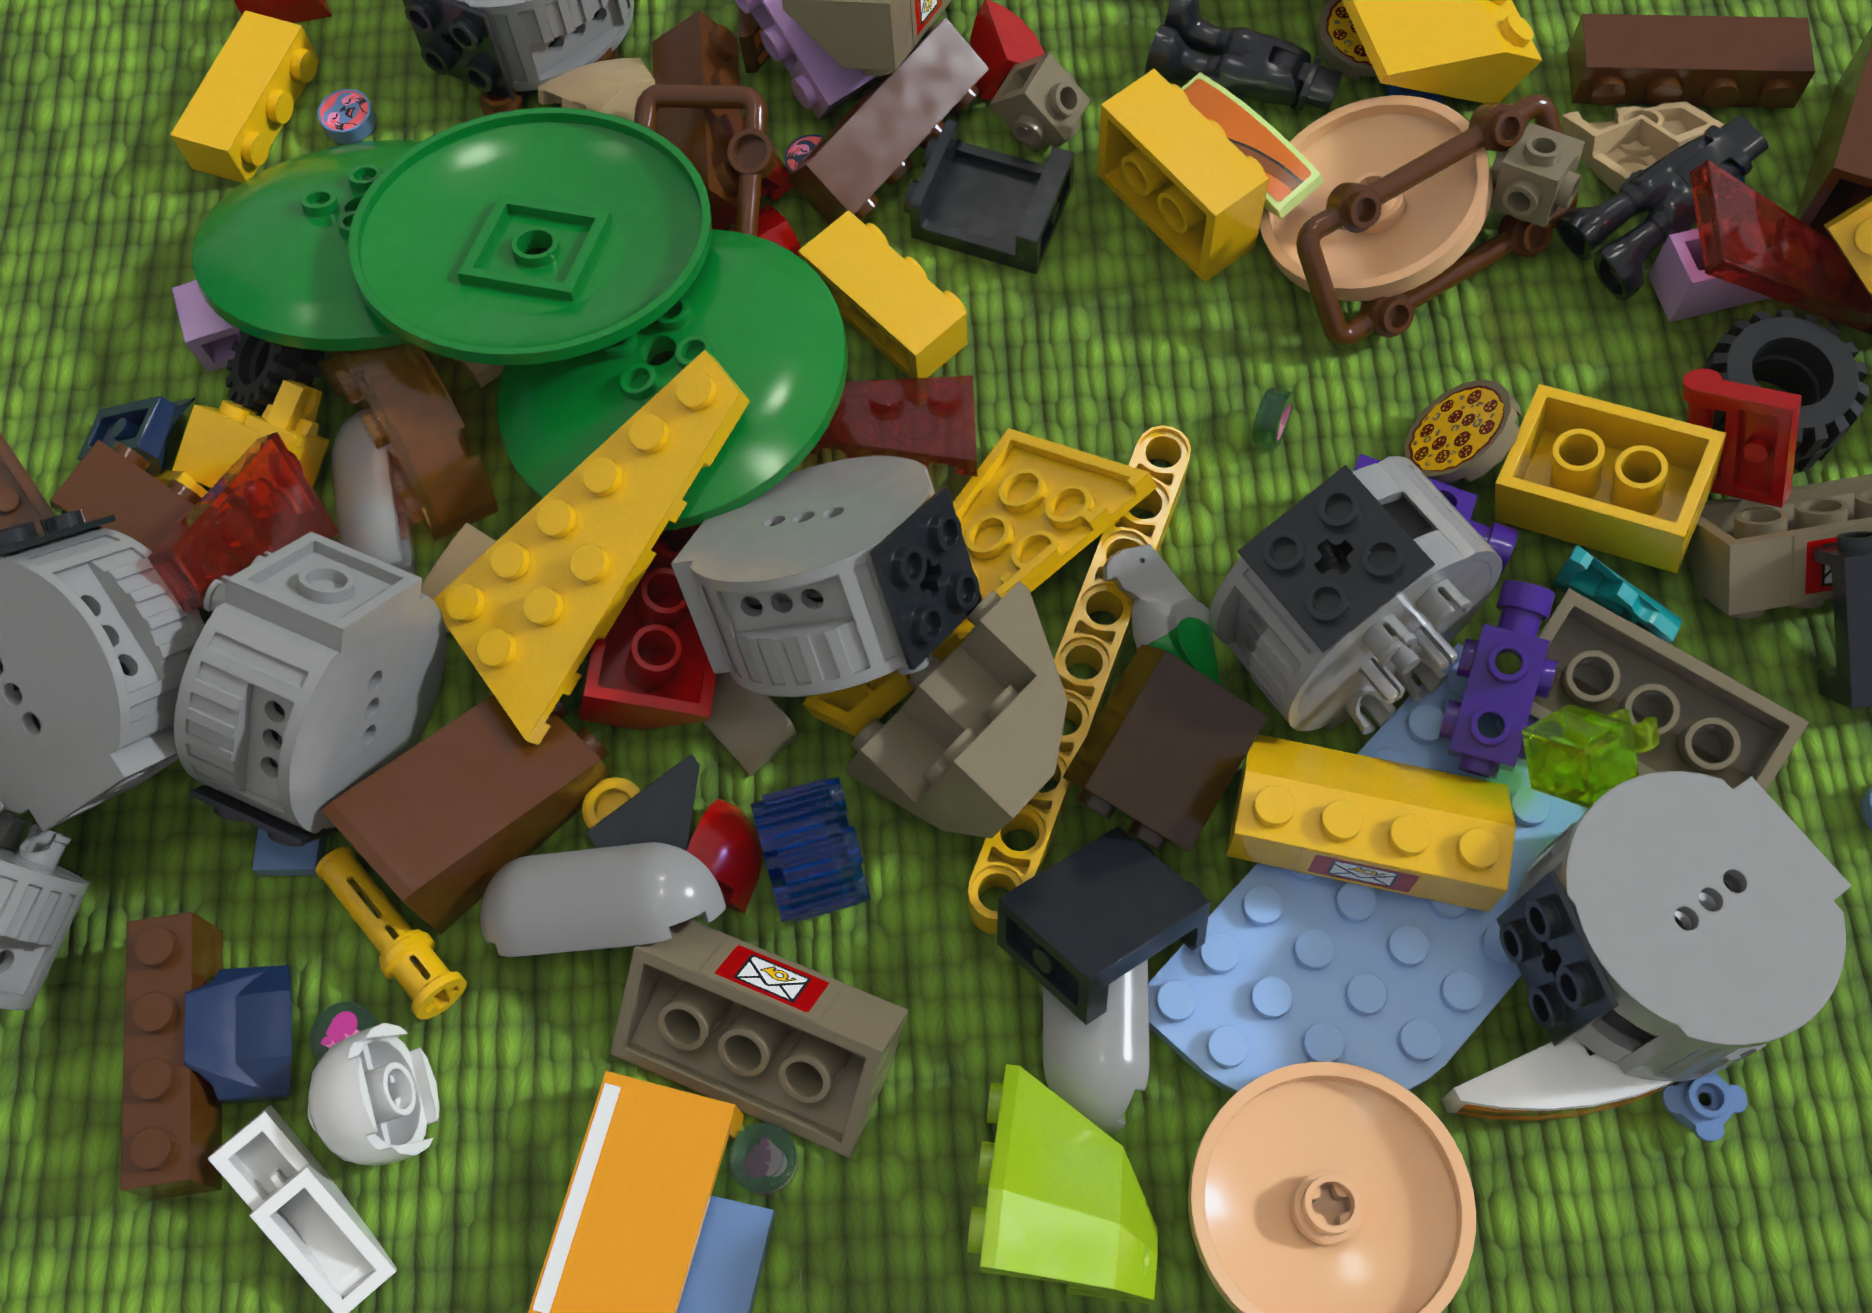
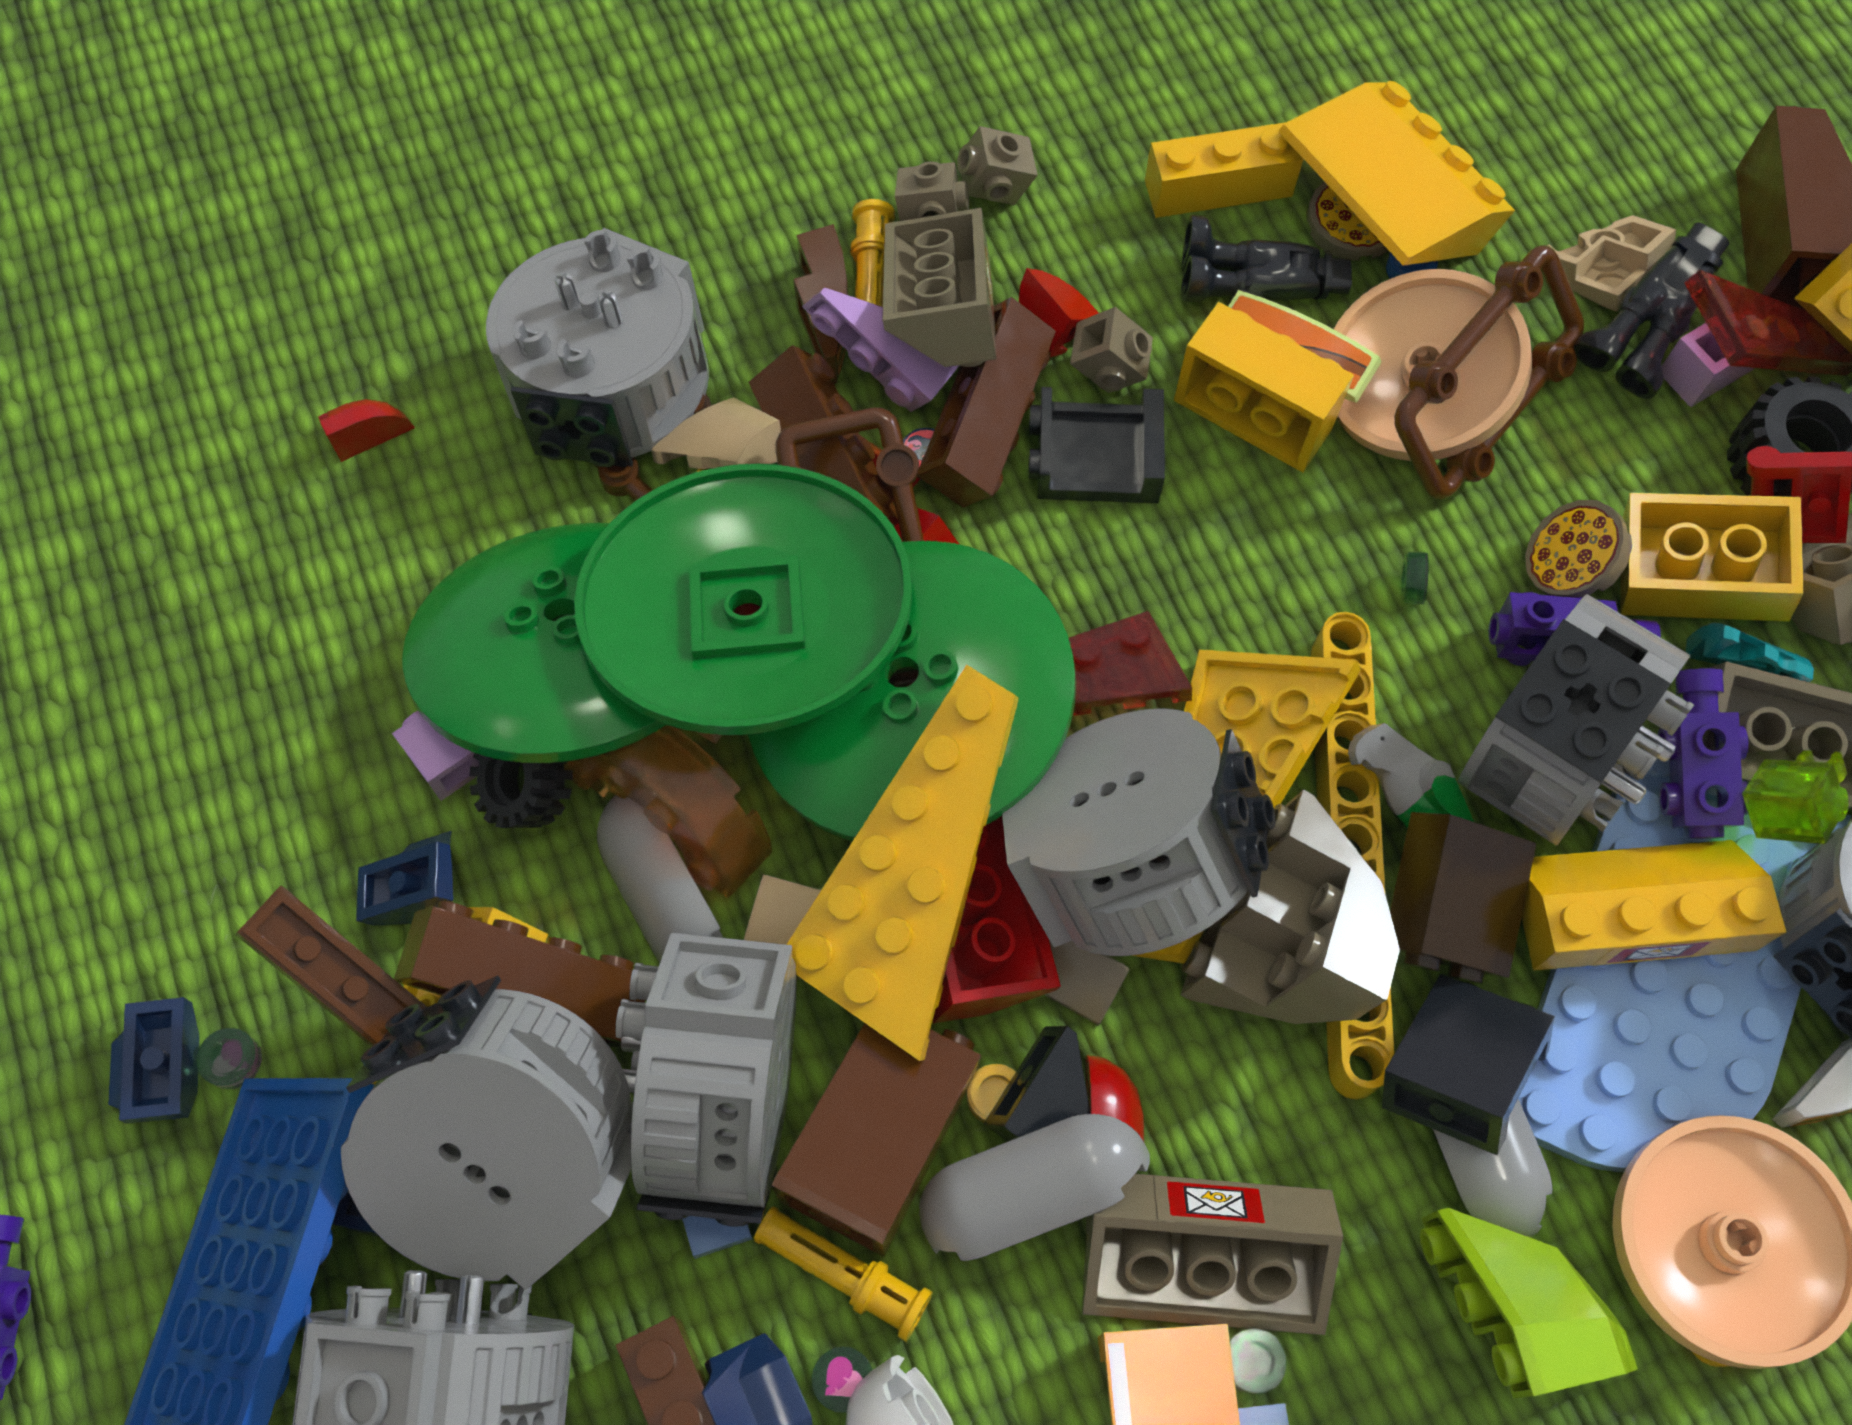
camera: 25 degrees left, 0 degrees up
clear red wing [147,432,339,612] -> none
yellow brick [170,10,320,183] -> none
yellow hinge [172,380,330,516] -> none
tile [318,89,377,144] -> none
clear blue brick [750,776,871,922] -> none
yellow brick [798,210,968,386] -> none
dark tan brick [1490,122,1585,228] -> none
reddish brown brick [1567,14,1816,109] -> none

